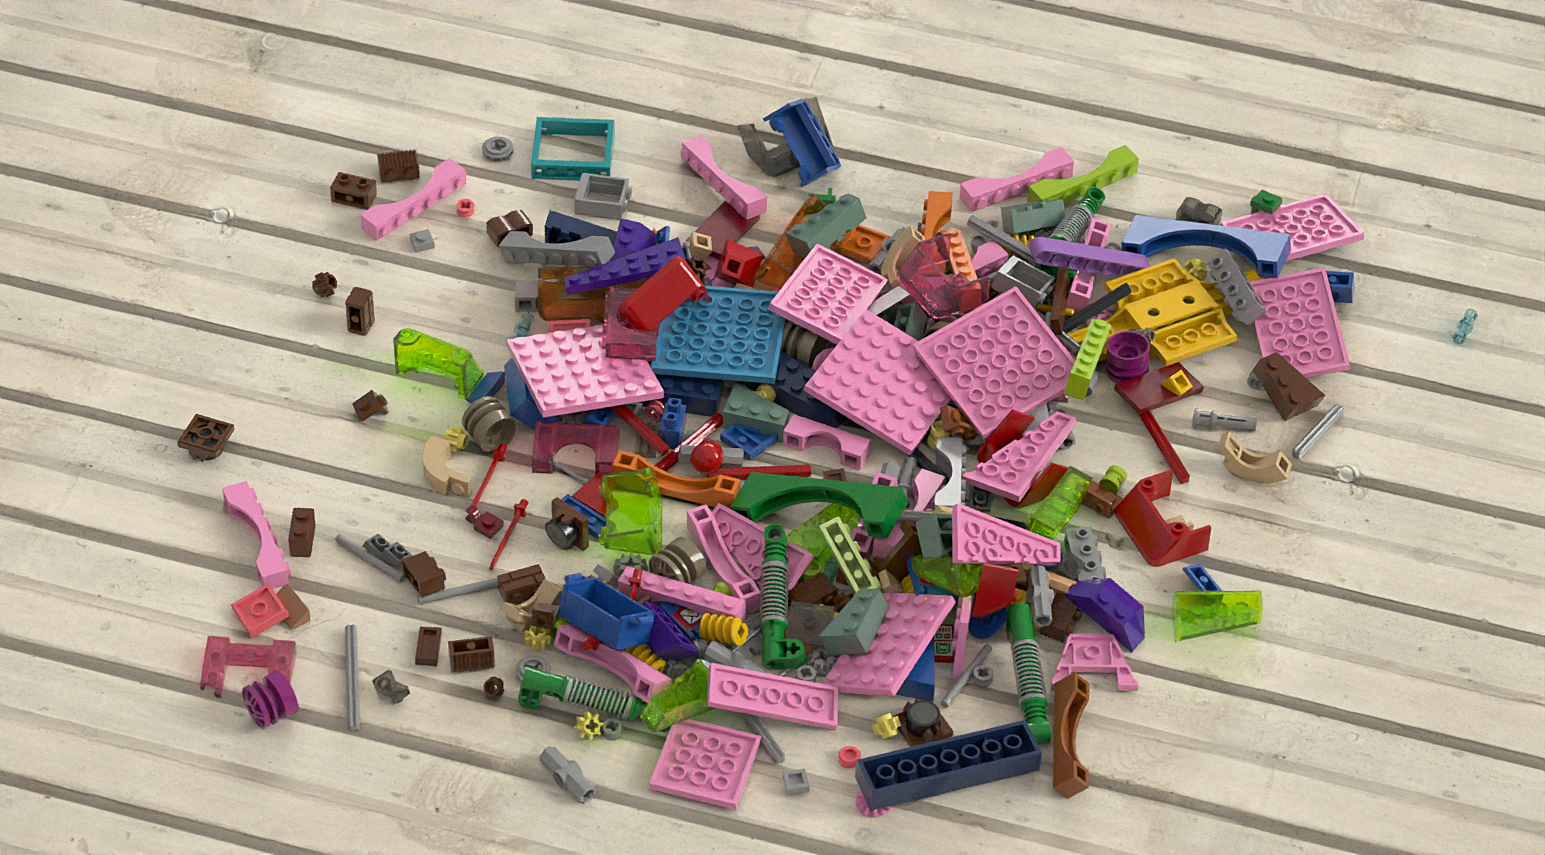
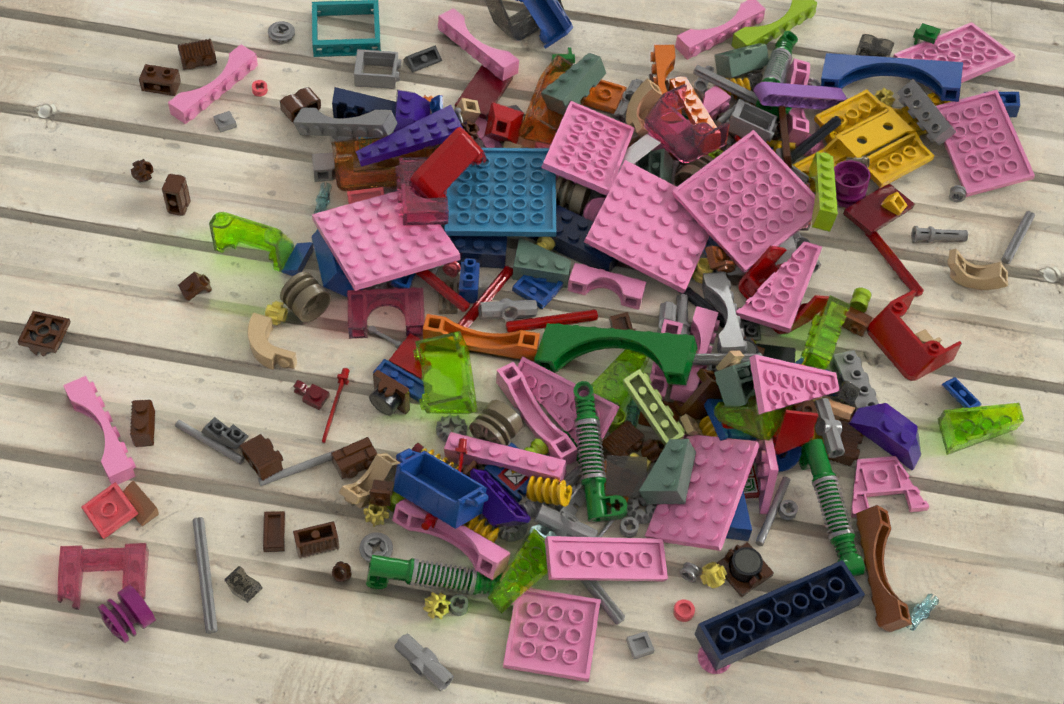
camera: 10 degrees left, 10 degrees up
red sword [471,443,507,507] -> none
light grey plate [593,564,618,588] -> none
red hair [690,440,724,475] -> none
reddish brown wedge [1252,352,1326,421] -> none
none -> dark grey slope [403,45,442,73]
none -> light grey bush [679,562,701,582]
none -> clear light blue pin [907,594,939,631]

